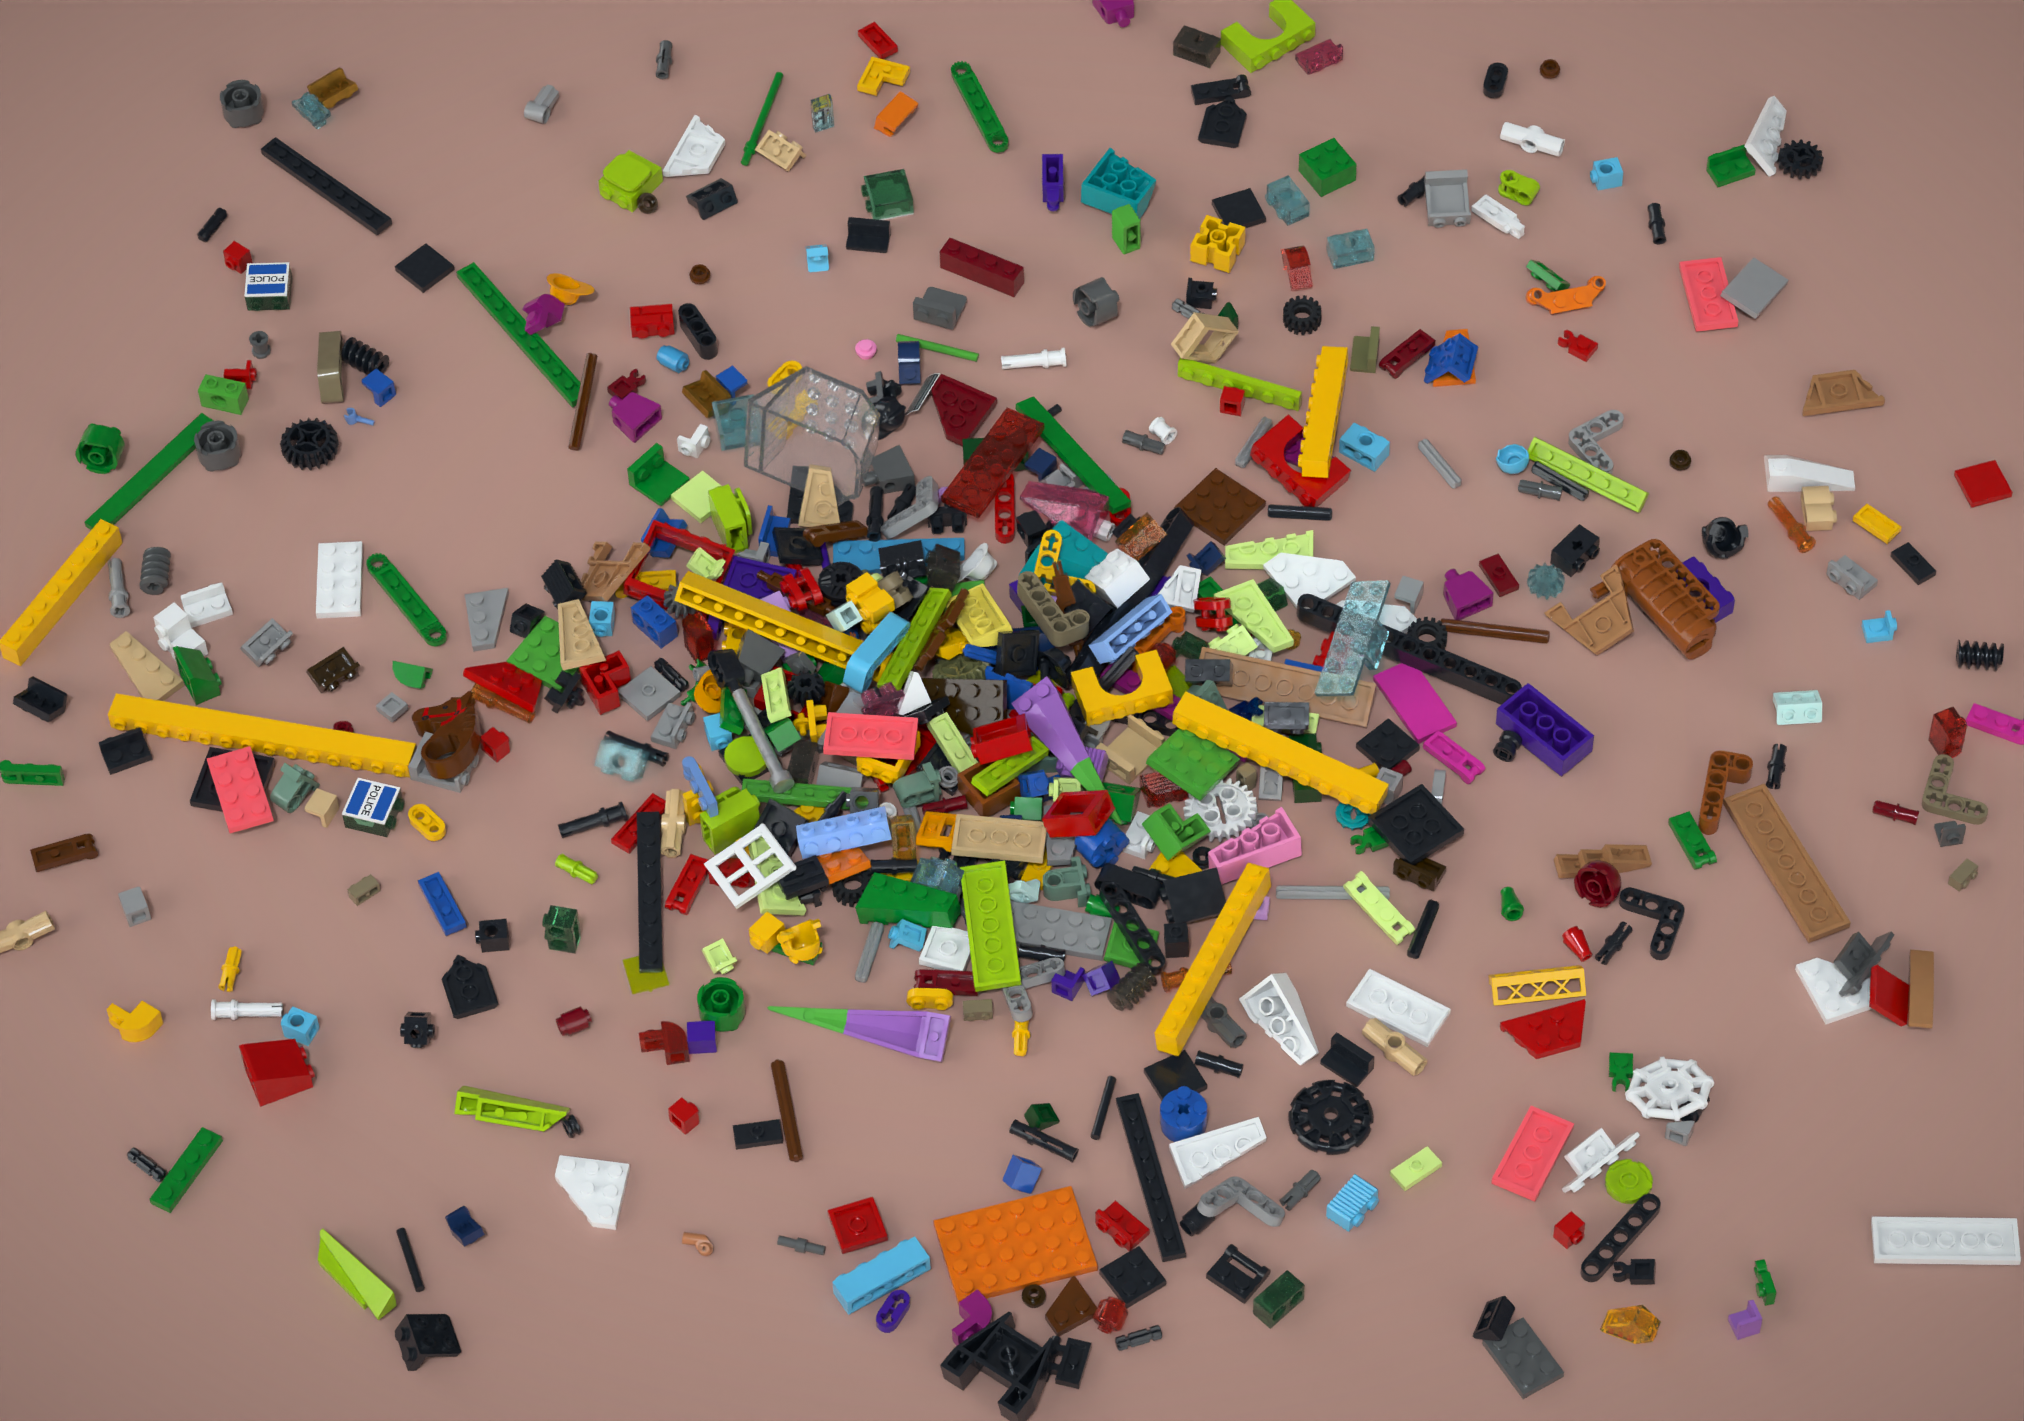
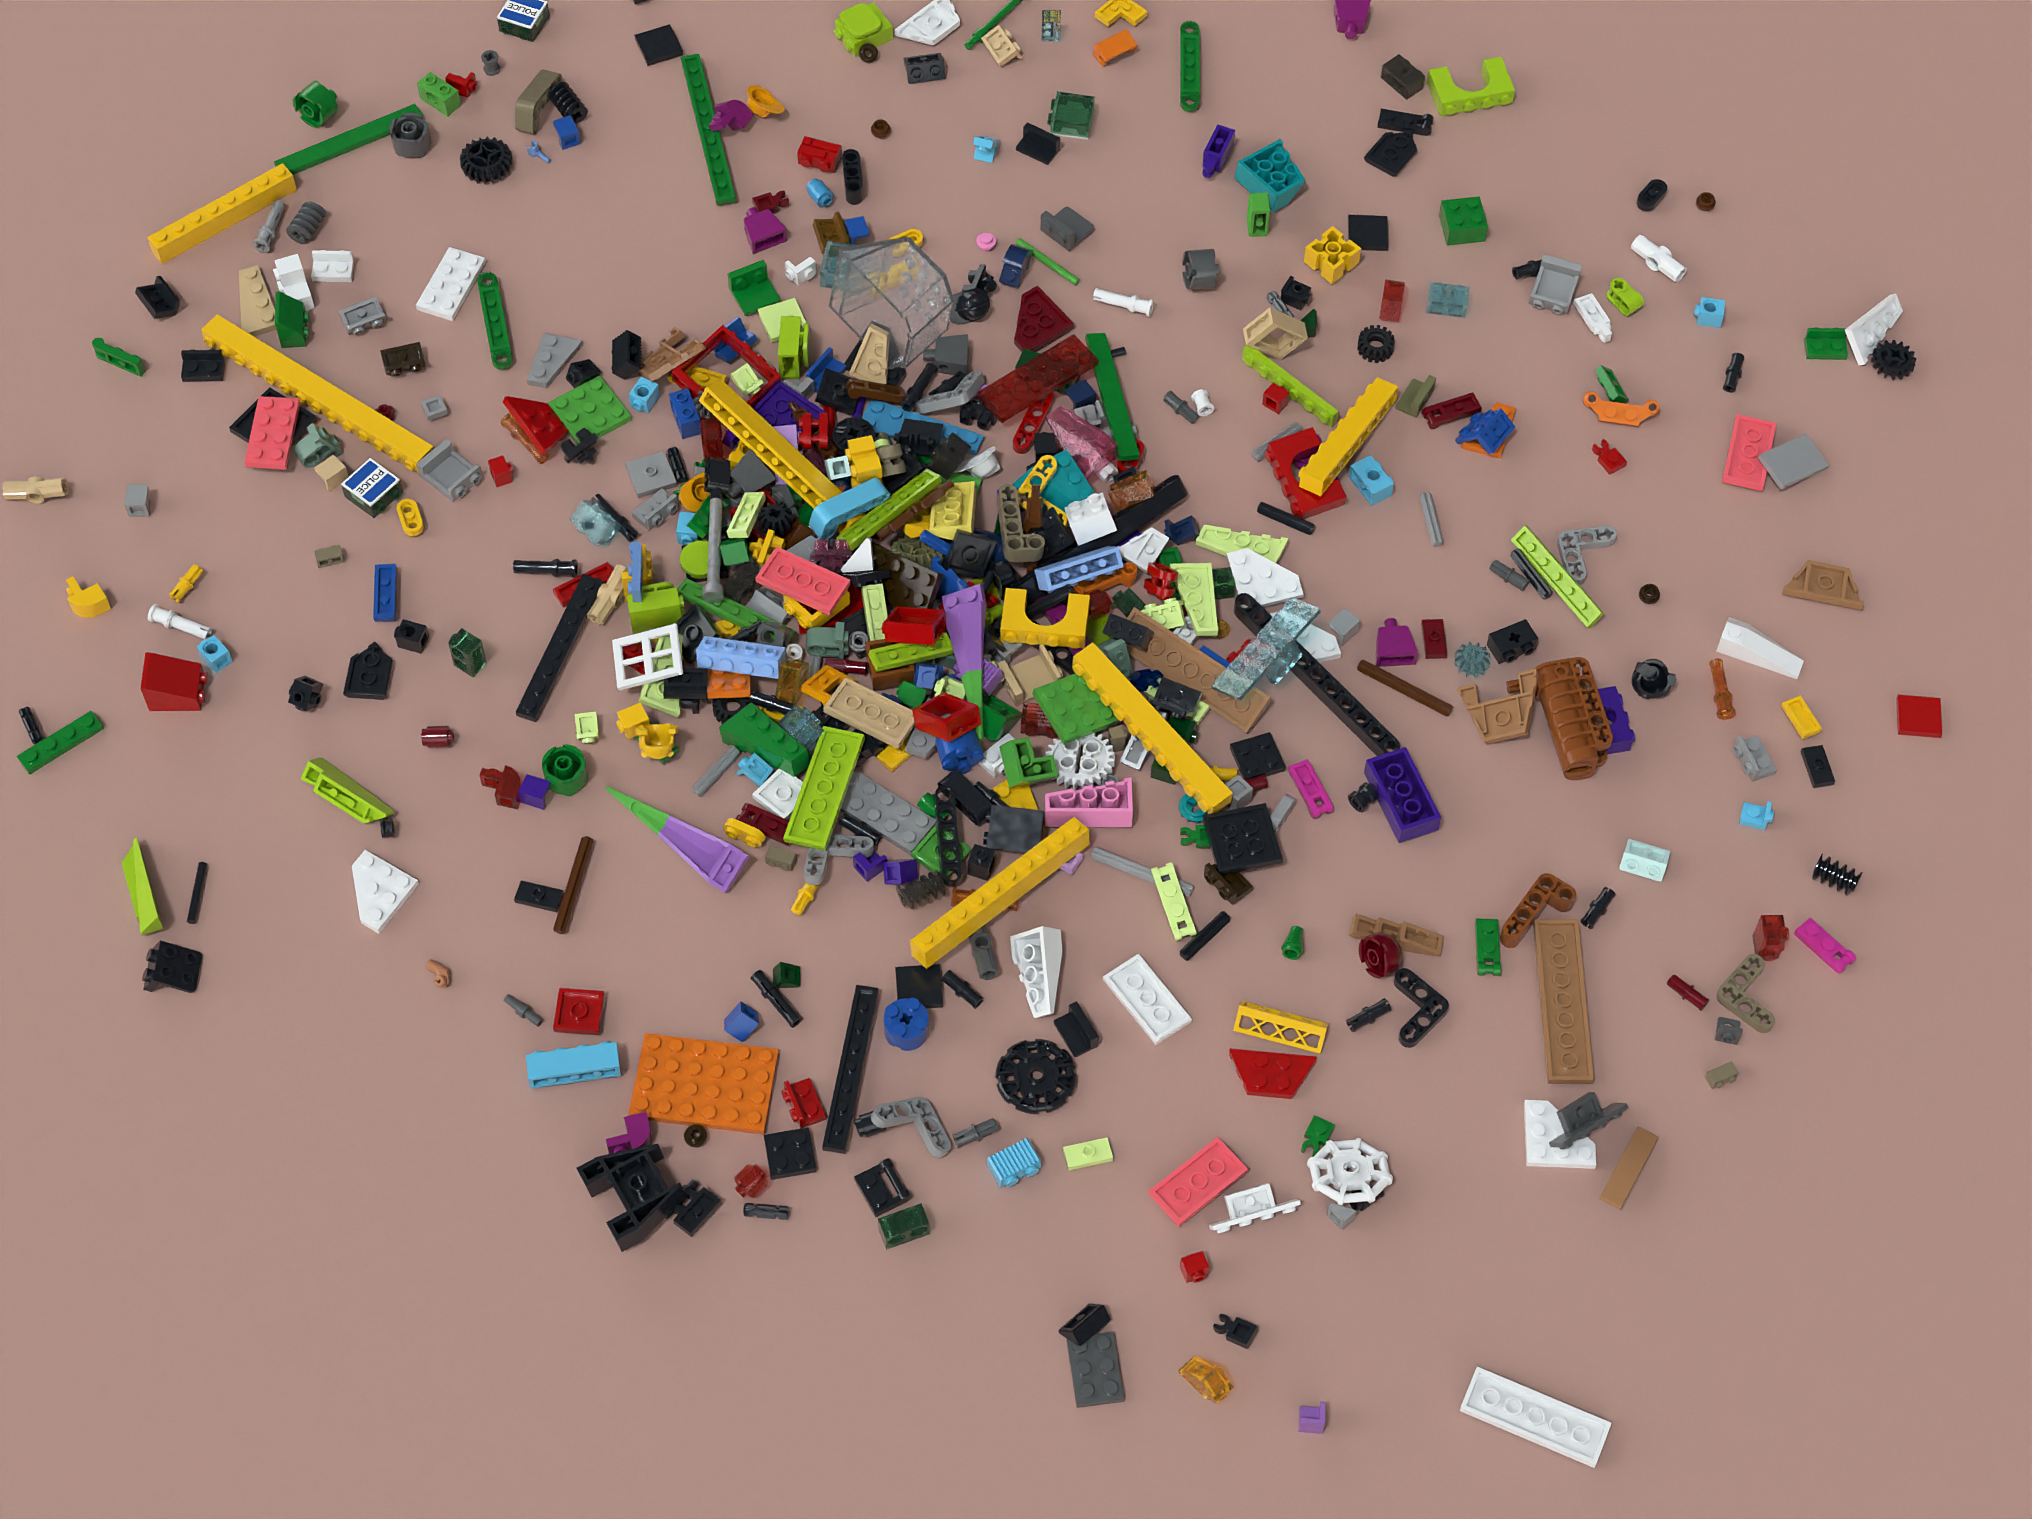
camera: 20 degrees right, 5 degrees up
reddish brown plate [30,833,98,872] -> none
green brick [392,661,433,689] -> none
reddish brown animal [412,691,481,779] -> none
dark blue bracket [445,1206,485,1247] -> none
lime axle [555,854,598,884] -> none
tan wing [558,599,606,670] -> none
reddish brown axle [568,353,598,451] -> none
red brick [579,650,631,715] -> none
clear neon green piece [623,956,669,995] -> none
red plate [665,854,709,915] -> none
red plate [668,1097,699,1135] -> none
dark purple beam [876,1290,910,1333] -> none
sticker [905,373,940,416] -> none
dark red brick [940,237,1024,297] -> none
light aqua bracket [1008,879,1040,903] -> none
sand green pin [1043,856,1091,908] -> none
reddish brown wing [1045,1276,1099,1337] -> none
black bar [1090,1076,1117,1140] -> none
white wing [1169,1117,1267,1189] -> none
reddish brown plate [1174,468,1266,546] -> none
black bush [1192,846,1211,870] -> none
clear light blue brick [1265,175,1310,226] -> none
clear pink bracket [1295,39,1343,75] -> none
tan piece [1362,1018,1427,1076] -> none
dark pink tile [1373,663,1457,744] -> none
black tyre [1407,617,1447,659] -> none
medium azure hair [1496,444,1529,474] -> none
red cone [1562,926,1593,962] -> none
black beam [1580,1194,1661,1282] -> none
lime tile [1605,1159,1653,1204] -> none
green plate [1754,1259,1776,1306] -> none
tan brick [1800,486,1837,531] -> none
red tile [1869,965,1909,1027] -> none

